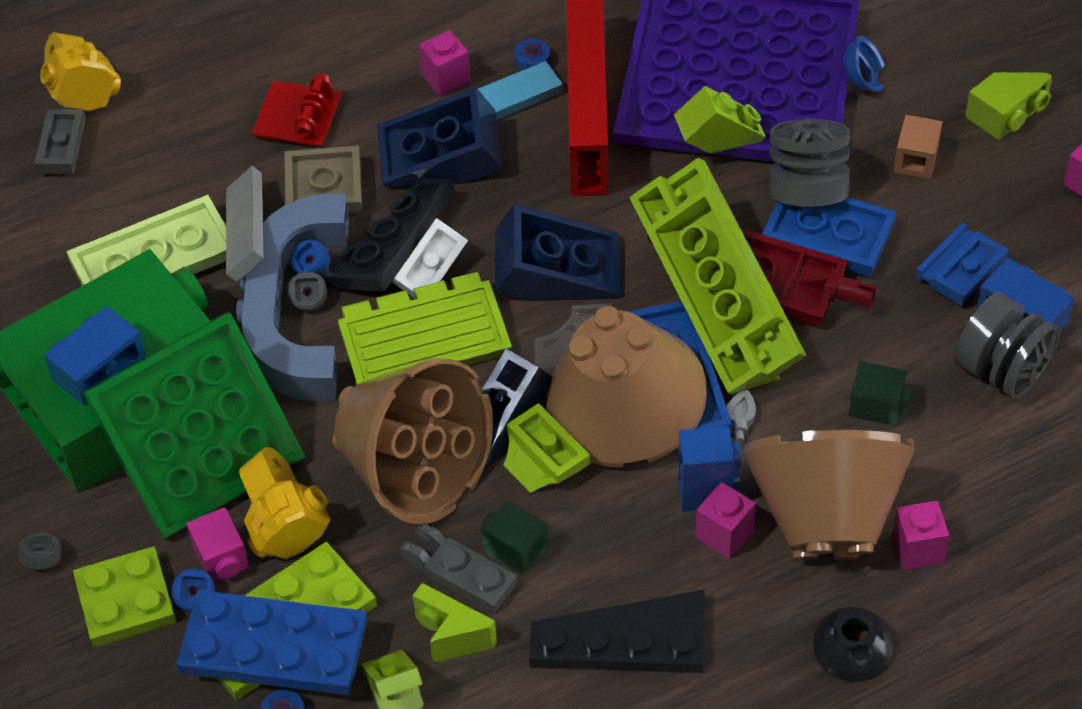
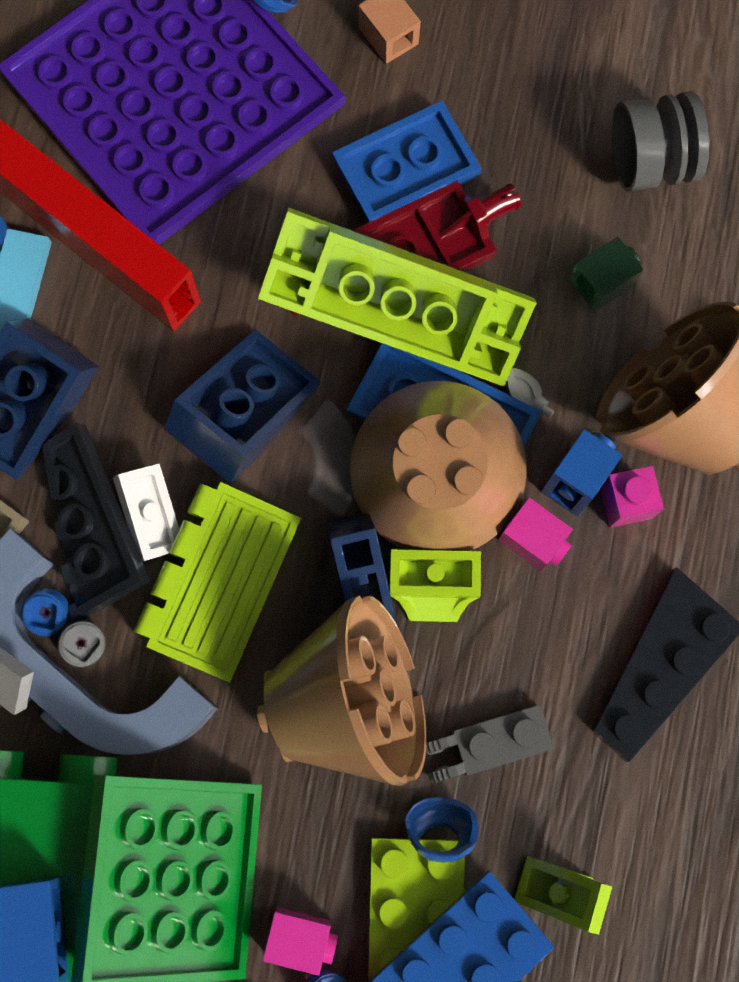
camera: 55 degrees left, 25 degrees up
yellow piece [239,447,331,559] -> none
lime slope [413,583,497,662] -> none
clear green brick [481,499,549,576] -> none
lime slope [674,86,766,153] -> none
dark grey wheel [769,119,850,207] -> none
blue plate [916,222,1009,306] -> none
blue brick [977,258,1075,331] -> none
none -> blue piece [405,797,479,862]
none -> dark pink brick [499,497,573,571]

